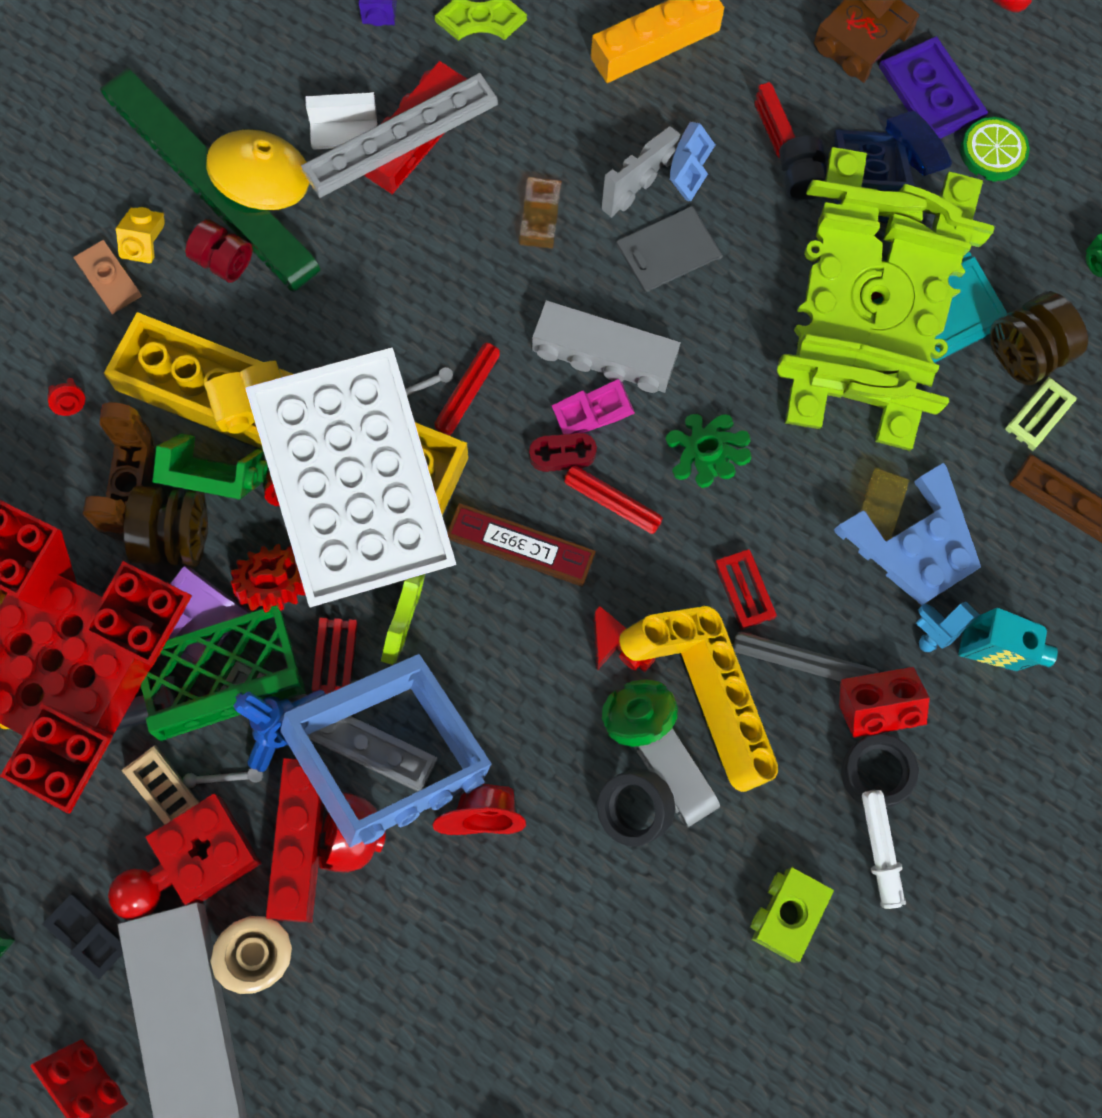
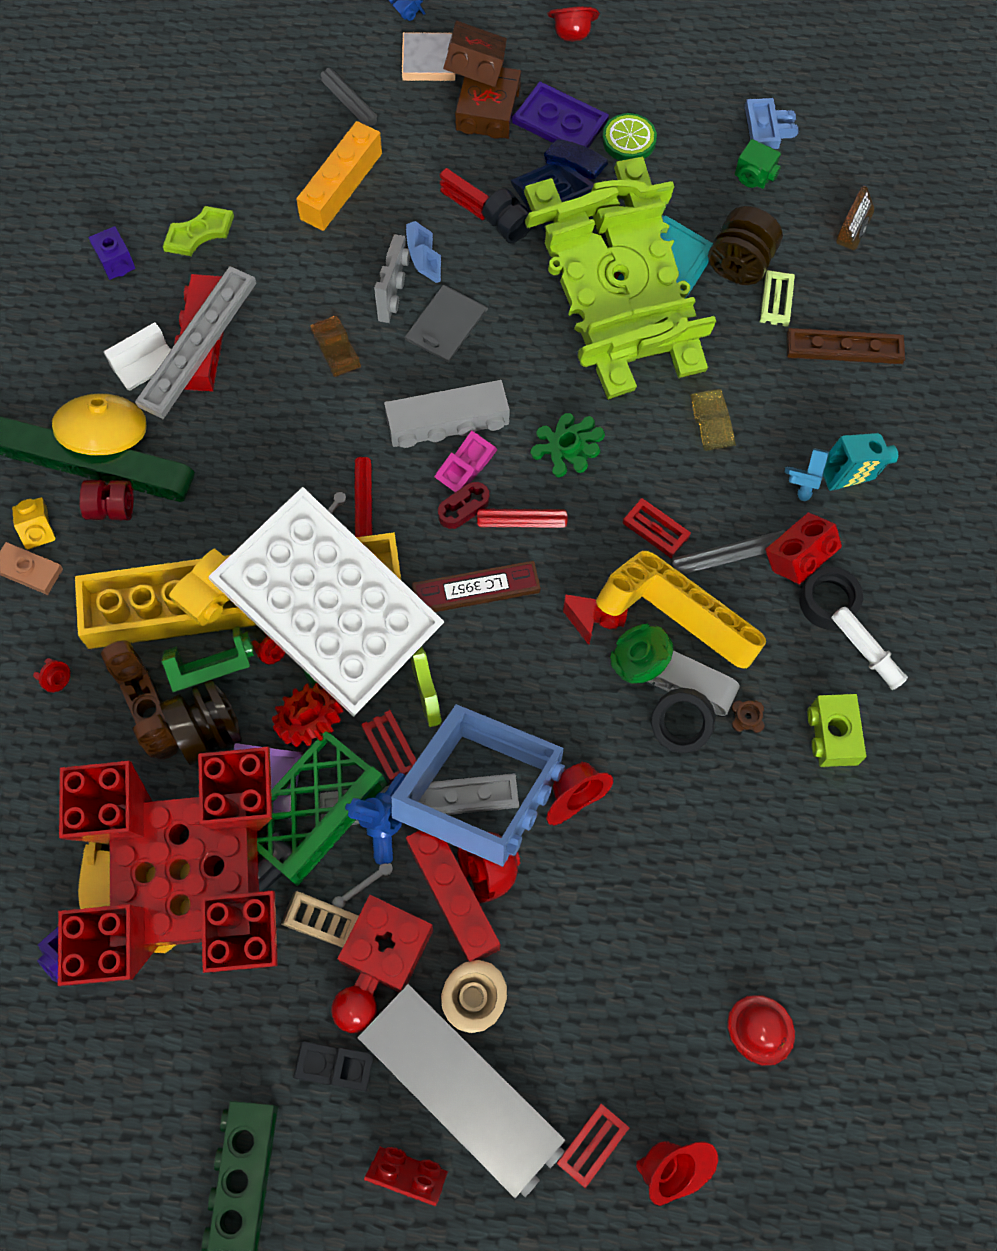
camera: 30 degrees left, 5 degrees down
medium blue wing [834,463,981,605] -> none
none -> reddish brown plate [732,700,765,733]

